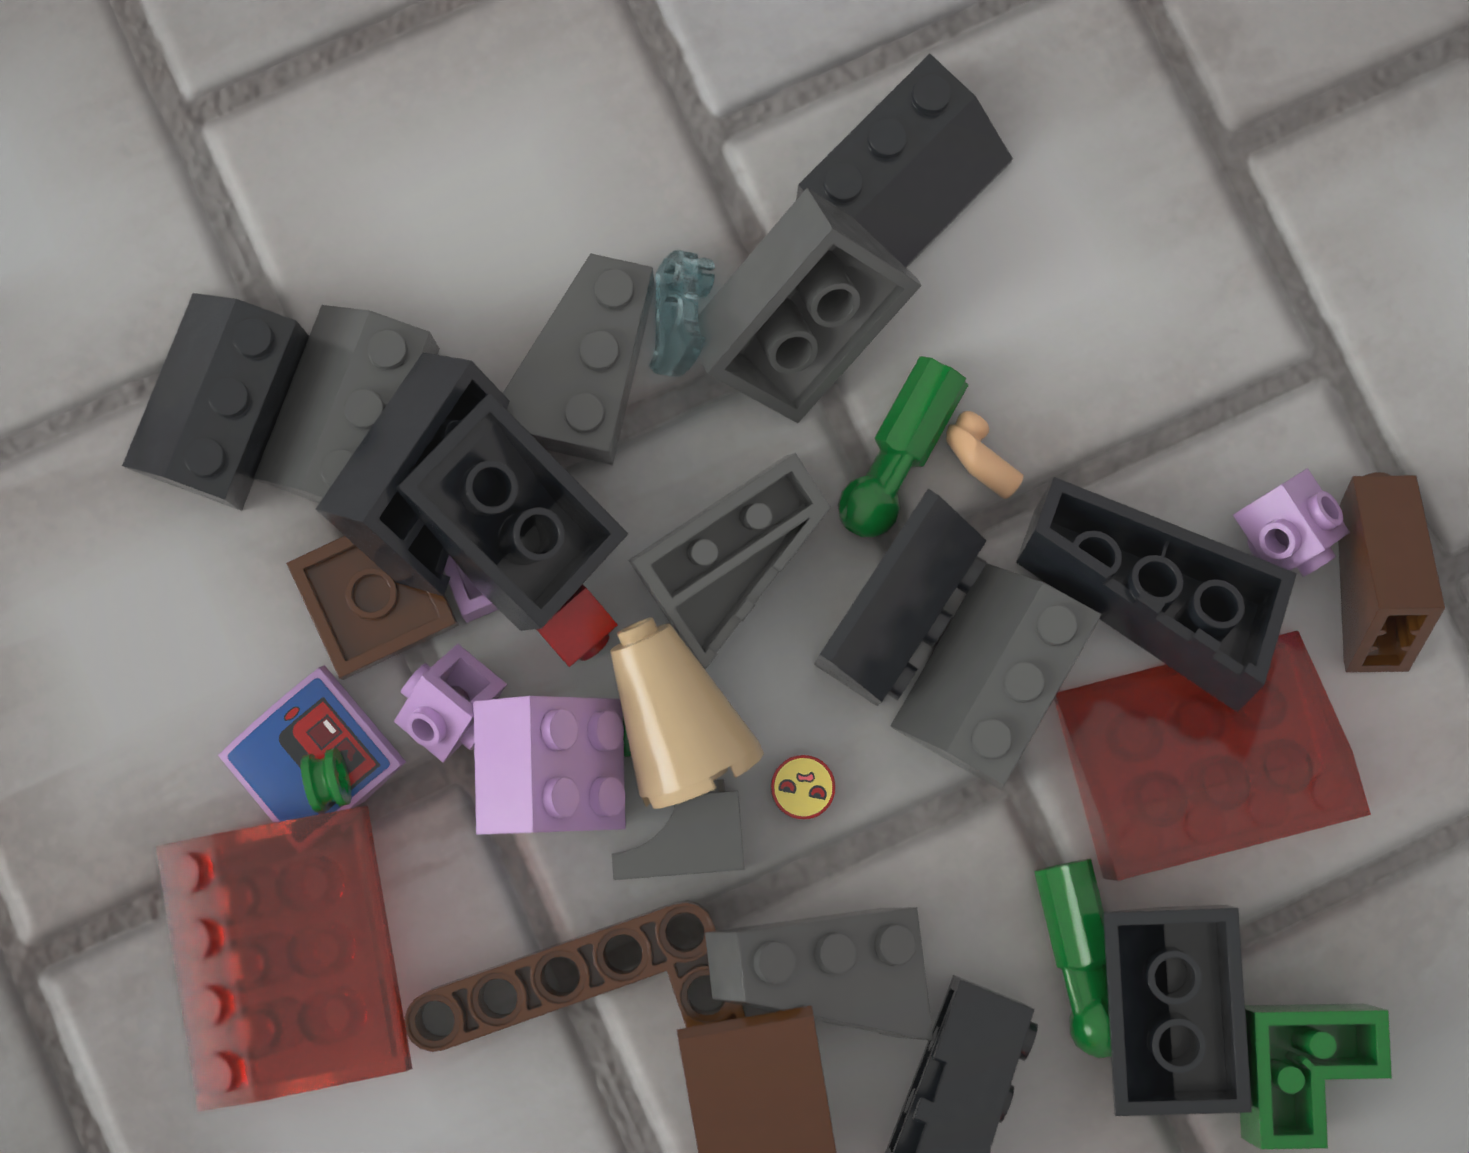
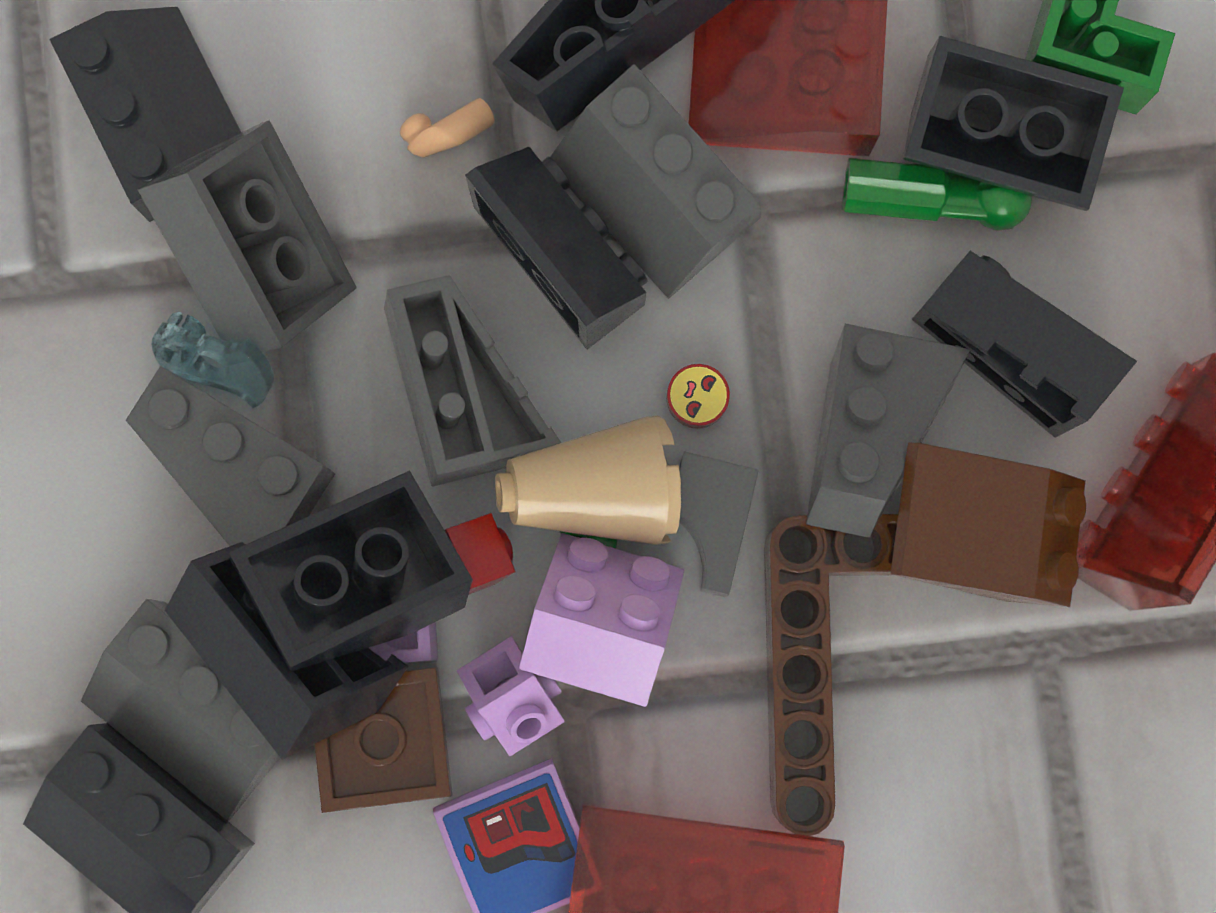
camera: 70 degrees left, 0 degrees up
green bush [301,748,351,813] -> none
green piece [837,356,969,538] -> none

